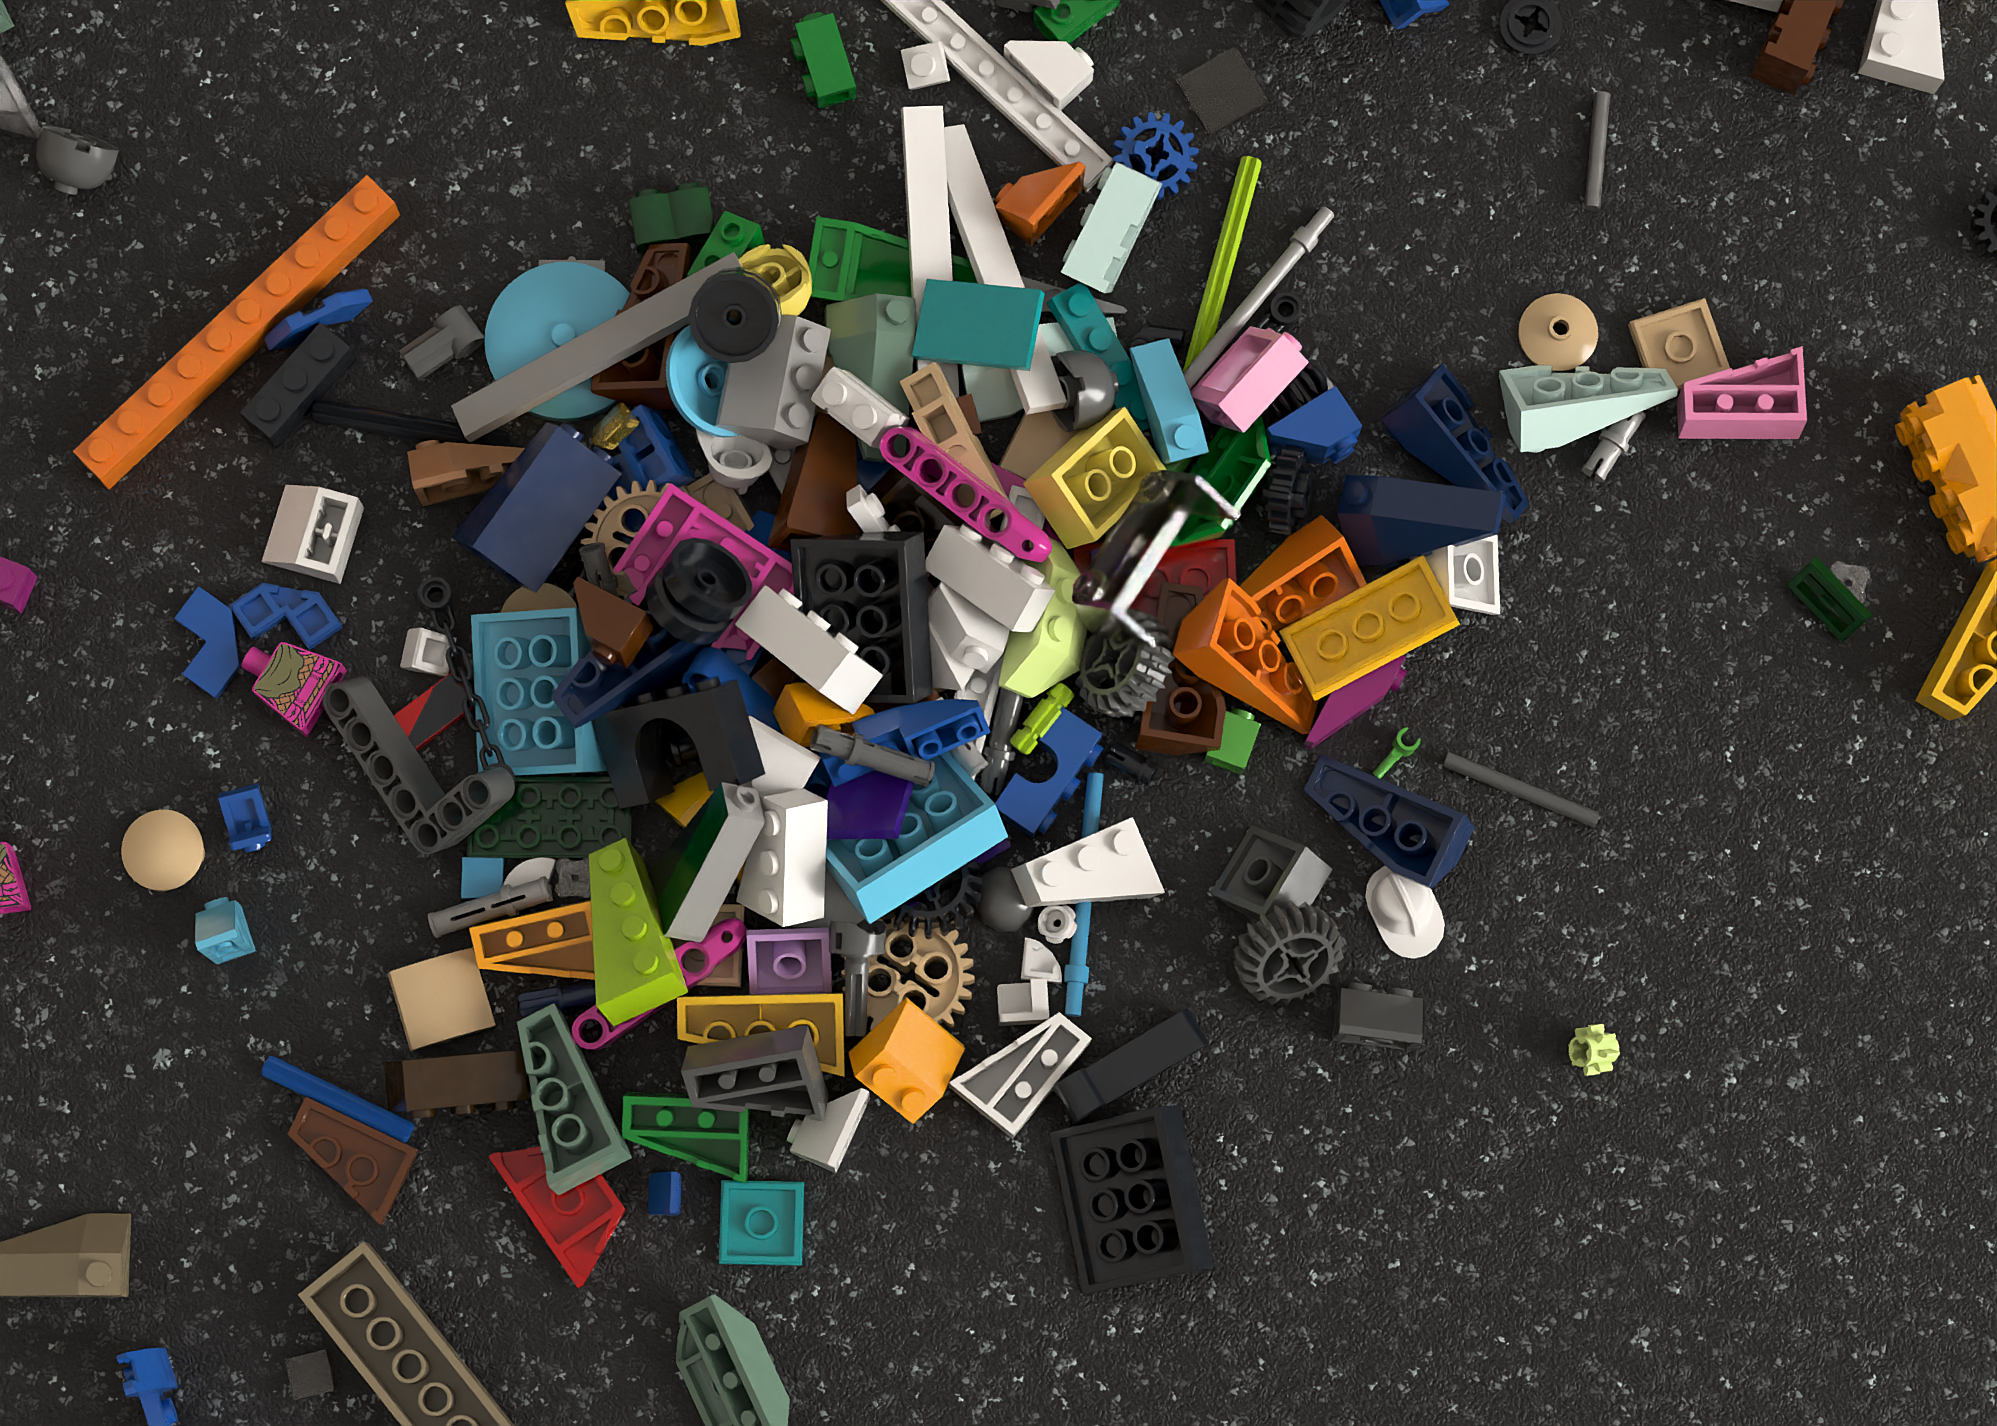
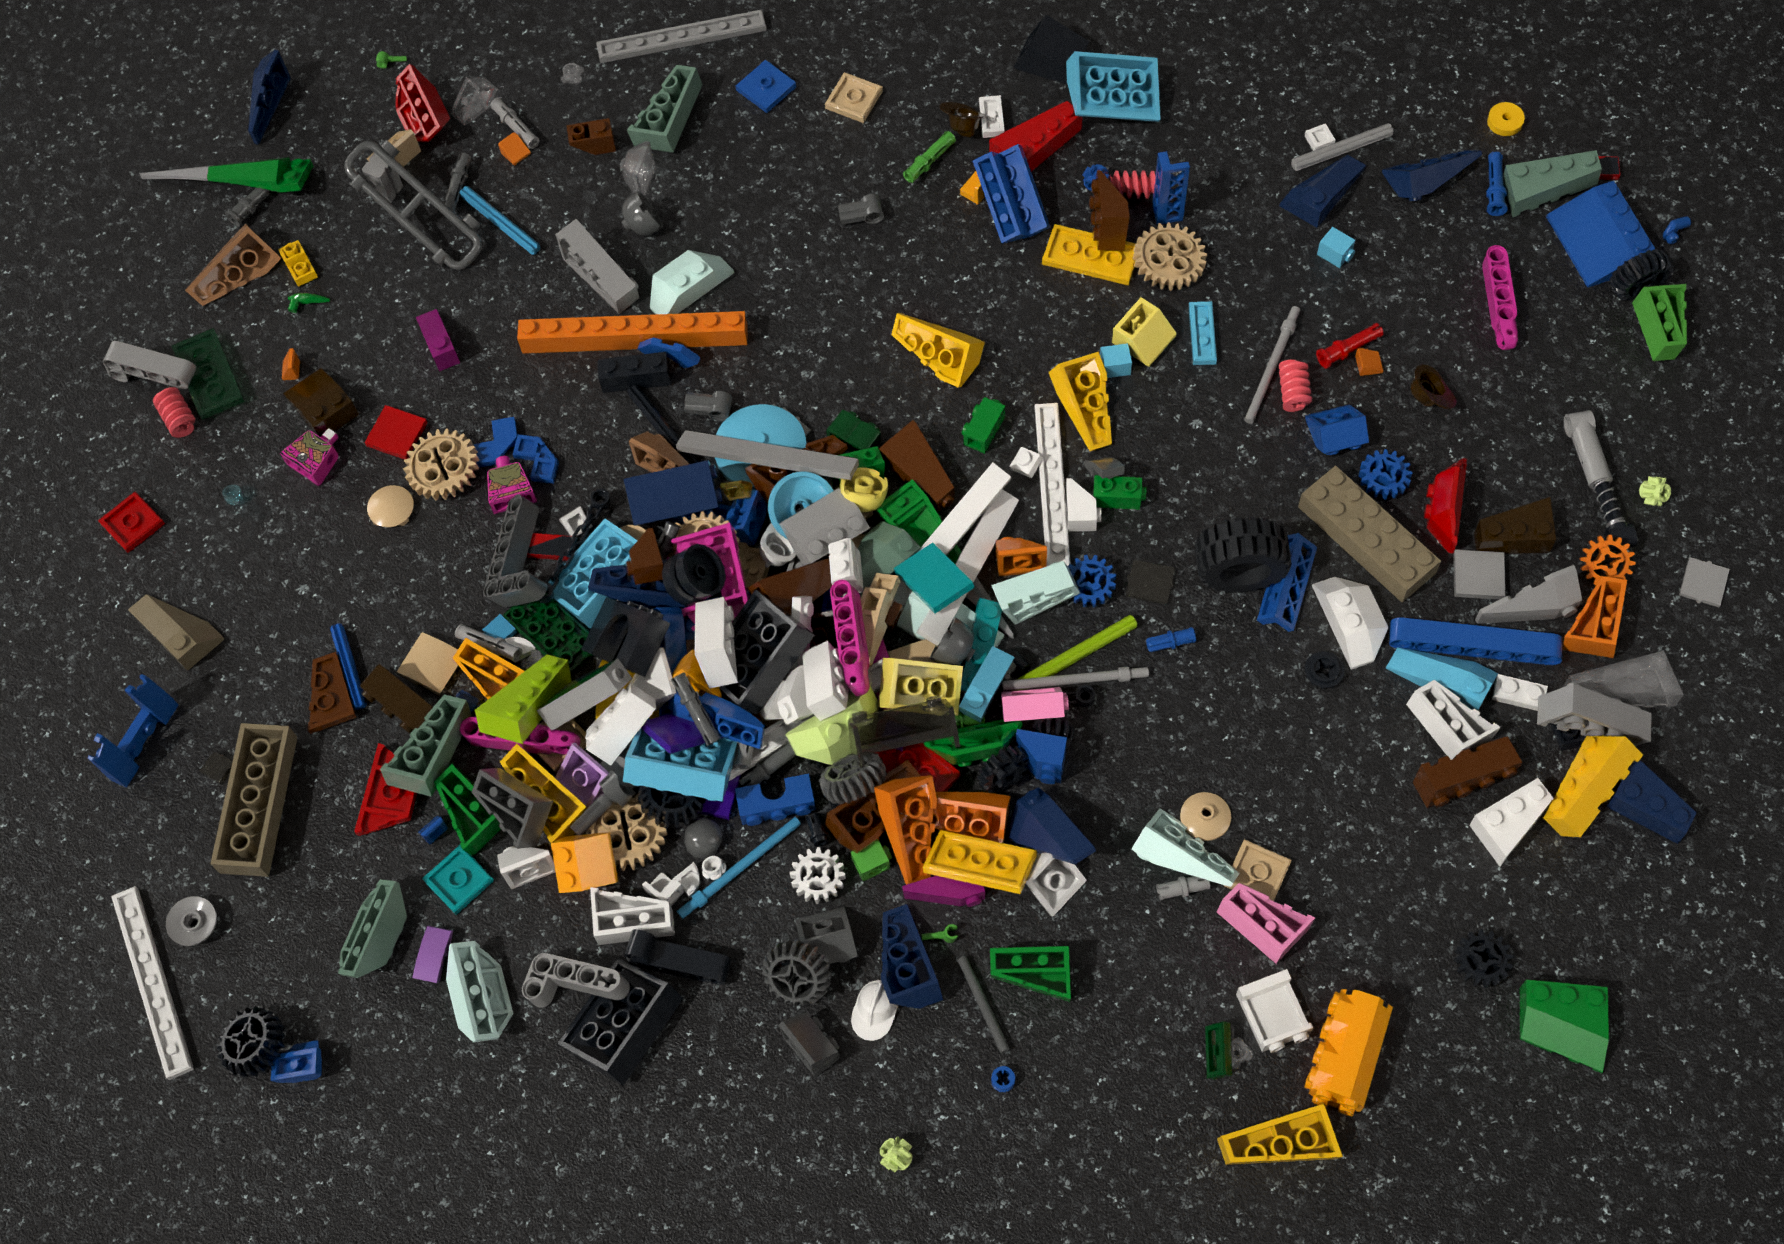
camera: 55 degrees right, 15 degrees down
medium azure slope [195,897,256,964] -> none
blue bracket [218,783,272,852] -> none
white slope [262,485,364,584] -> none
black wheel [688,267,782,363] -> none
lime axle [1010,682,1074,755] -> none
white wedge [1011,817,1165,907] -> none
dark blue wedge [1381,363,1529,524] -> none
flat silver bar [1584,91,1610,210] -> none
none -> red tile [364,405,428,459]
none -> tan gear [403,429,480,501]
none -> medium lavender slope [412,926,453,983]
none -> light aqua wedge [446,941,513,1042]
none -> light grey beam [522,953,630,1008]
none -> light grey wedge [555,219,639,314]
none -> light aqua wedge [650,250,734,314]
none -> white gear [790,847,846,904]
none -> reddish brown slope [879,420,955,513]
none -> green wedge [990,946,1071,1002]
none -> blue bush [991,1066,1015,1093]
none -> blue axle [1146,627,1196,652]
none -> white panel [1236,969,1313,1053]

